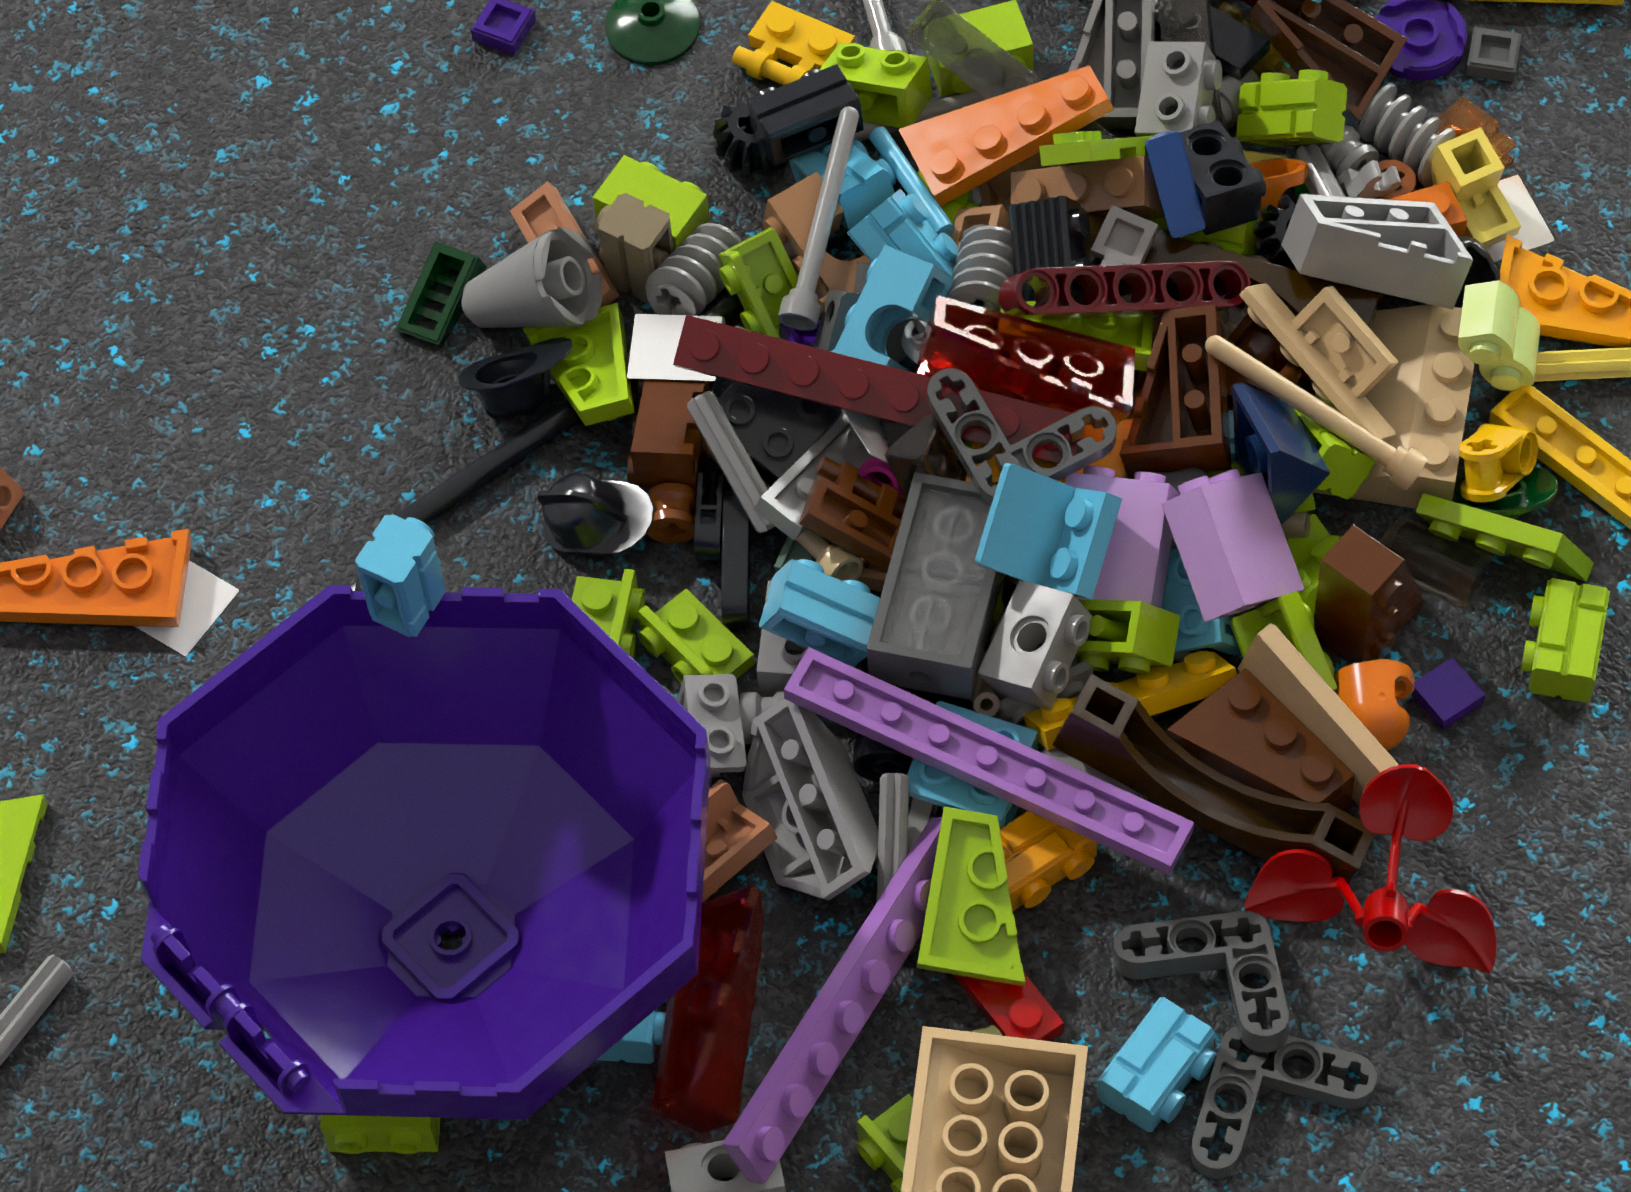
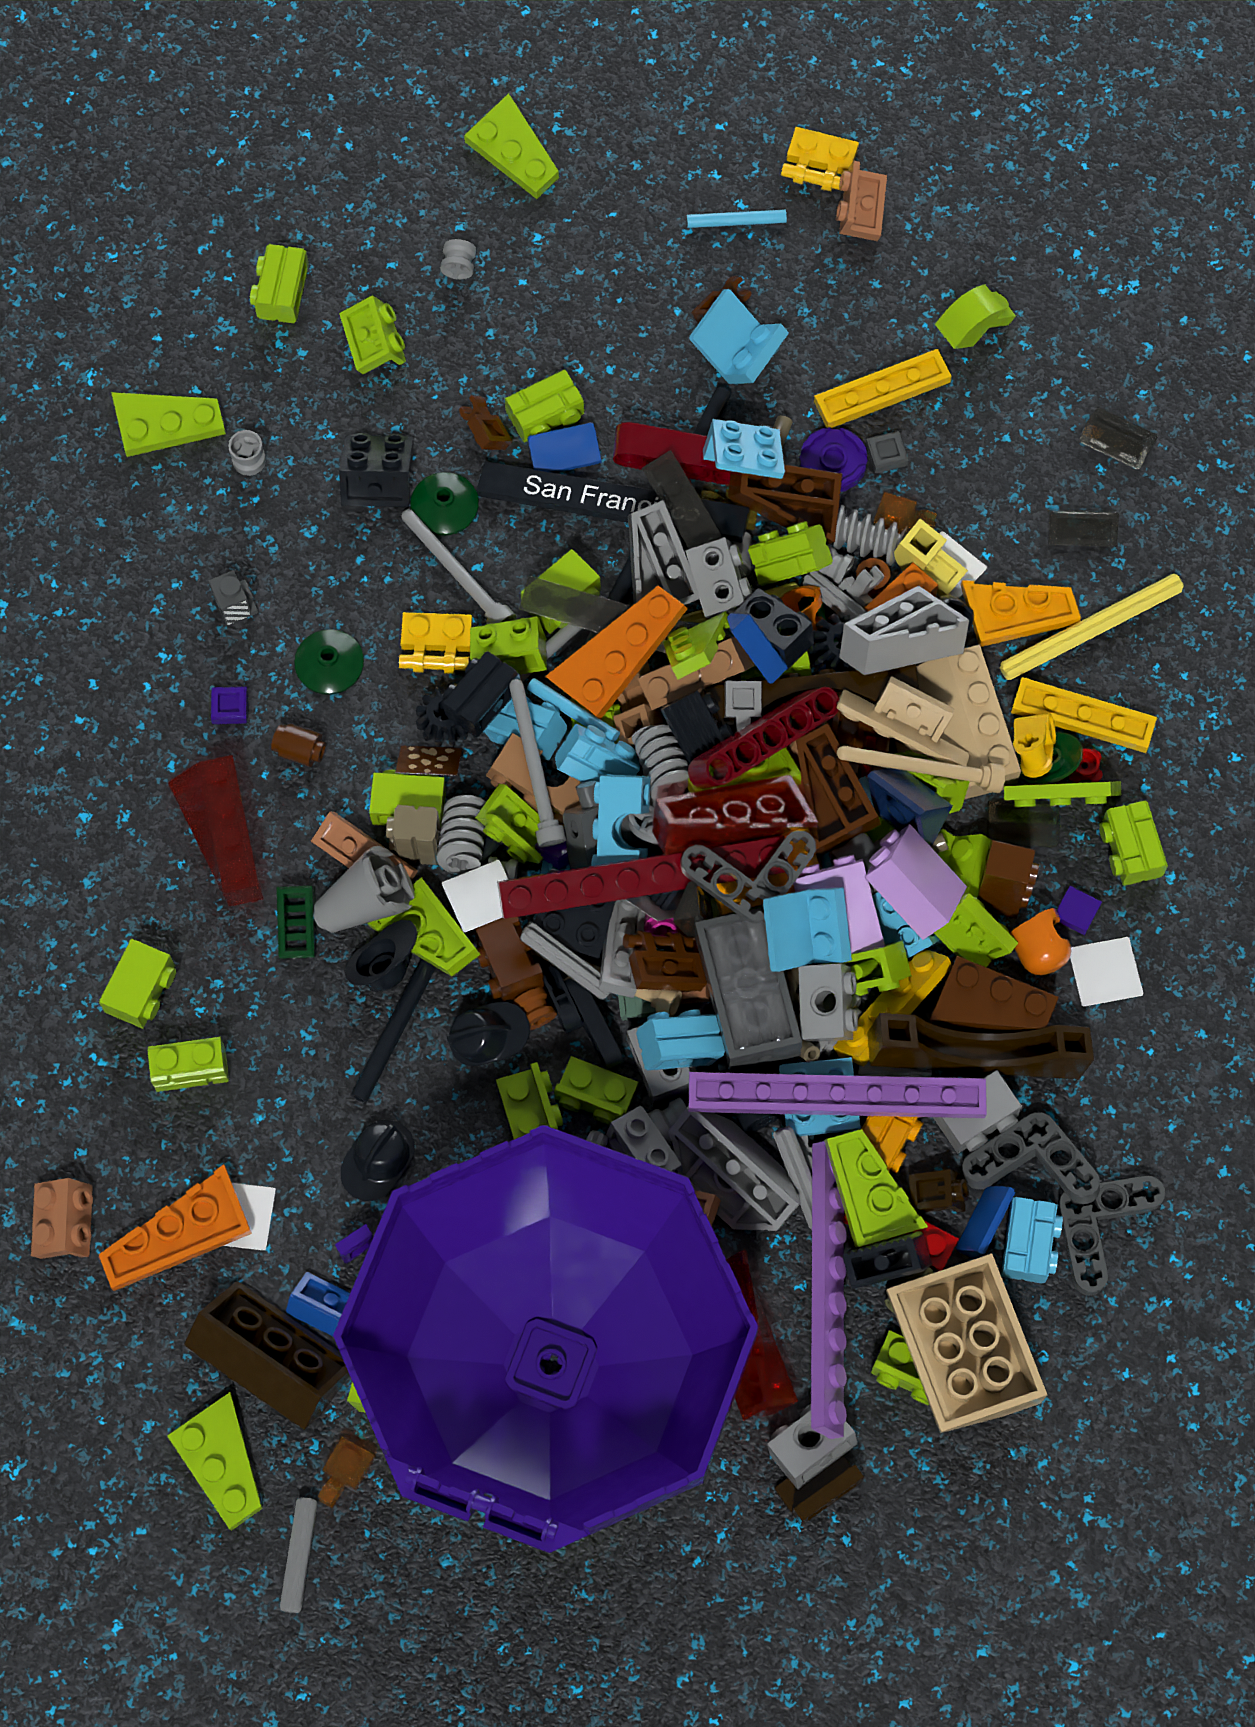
camera: 30 degrees left, 10 degrees up
medium azure brick [355,514,446,637] -> none
tan tile [1238,623,1399,806] -> none
red plant [1244,764,1497,973] -> none
yellowish green brick [1458,280,1541,391] -> none
none -> lime brick [99,939,176,1029]
none -> lime brick [148,1037,229,1092]
none -> clear red wedge [168,755,264,907]
none -> dark brown slope [184,1281,350,1430]
none -> reddish brown brick [271,723,326,767]
none -> clear orange plate [318,1437,375,1509]
none -> reddish brown sticker [395,746,462,775]
none -> black brick [843,1231,932,1289]
none -> dark brown bracket [909,1169,969,1214]
none -> light grey brick [933,1070,1022,1154]
none -> blue slope [956,1186,1015,1259]
none -> red plate [1067,749,1103,783]
none -> white sticker [1070,937,1143,1007]

